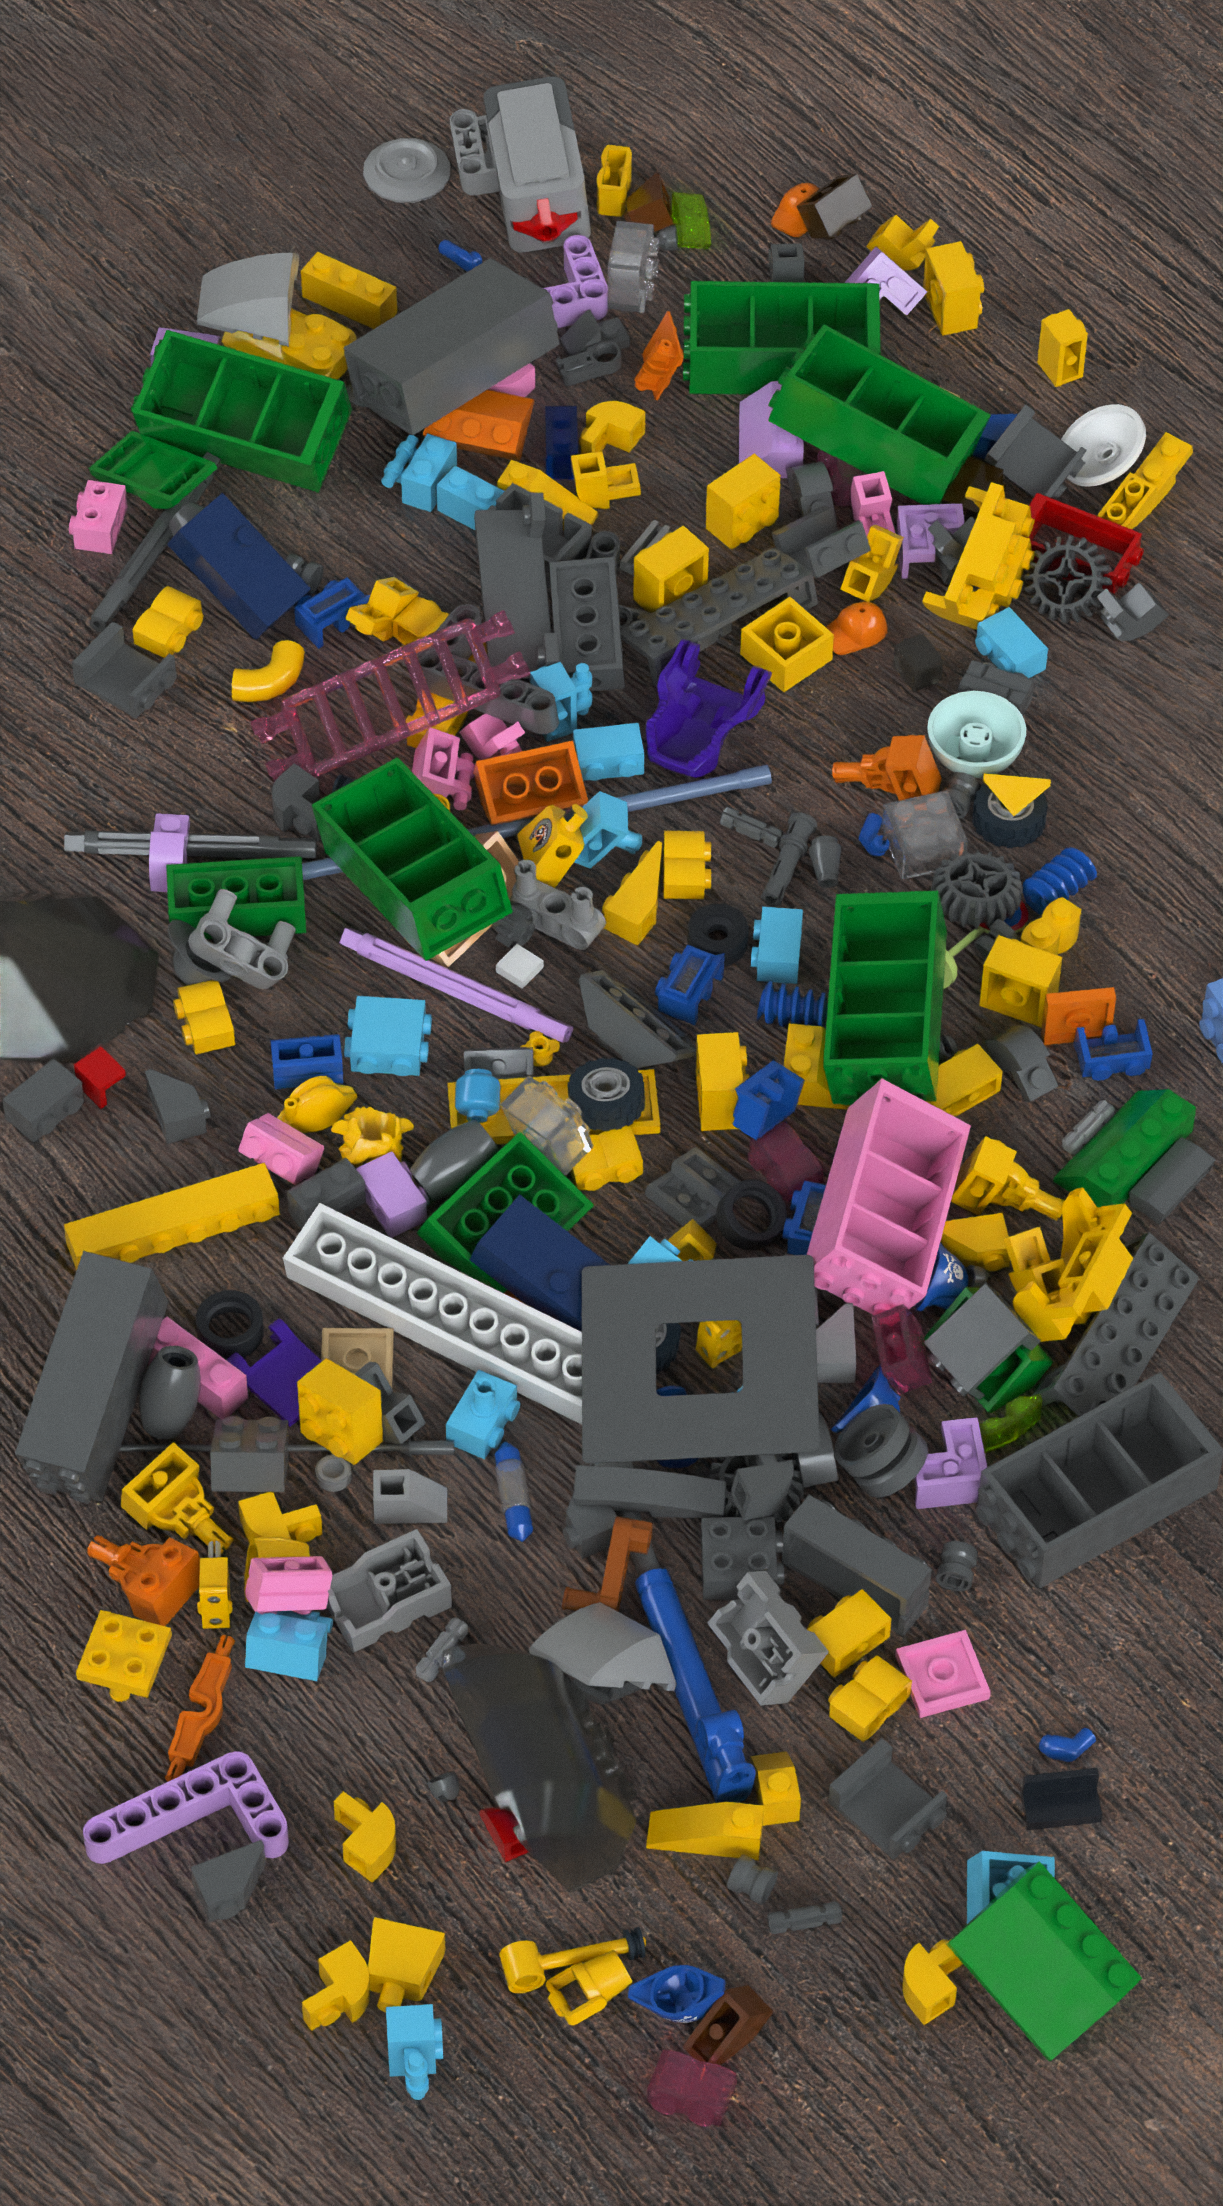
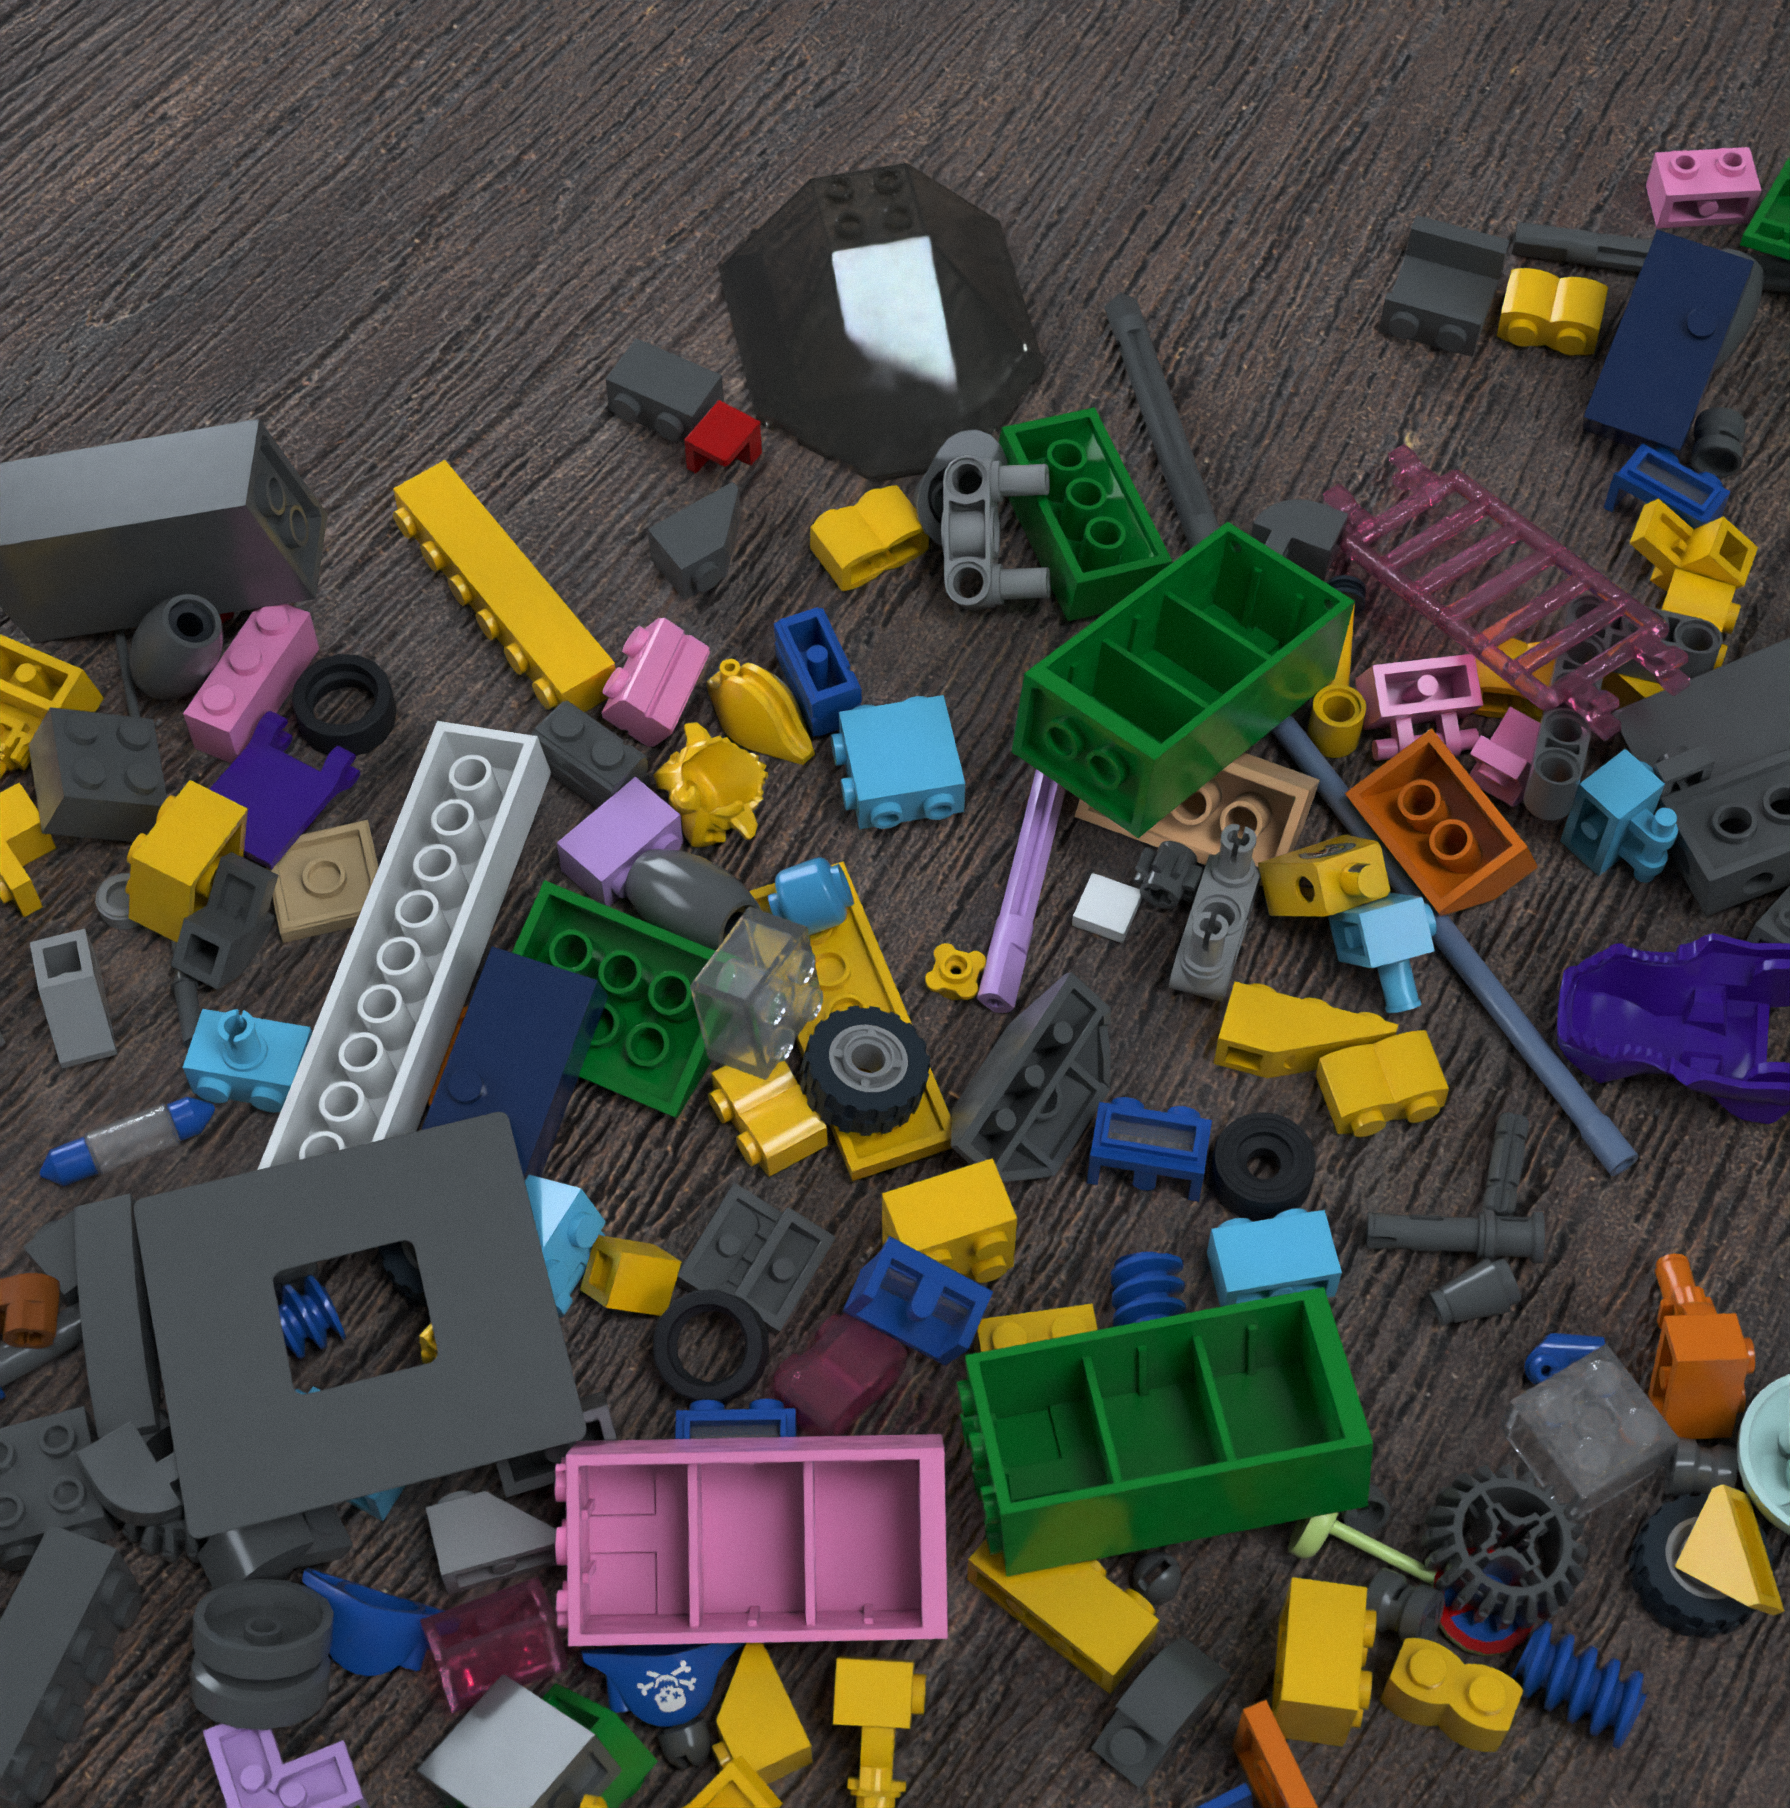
camera: 75 degrees right, 5 degrees up
lavender brick [149,814,190,892] -> none
yellow cylinder [232,640,305,702] -> none
dark grey plate [464,1047,534,1079] -> none
medium azure brick [573,723,644,781] -> none

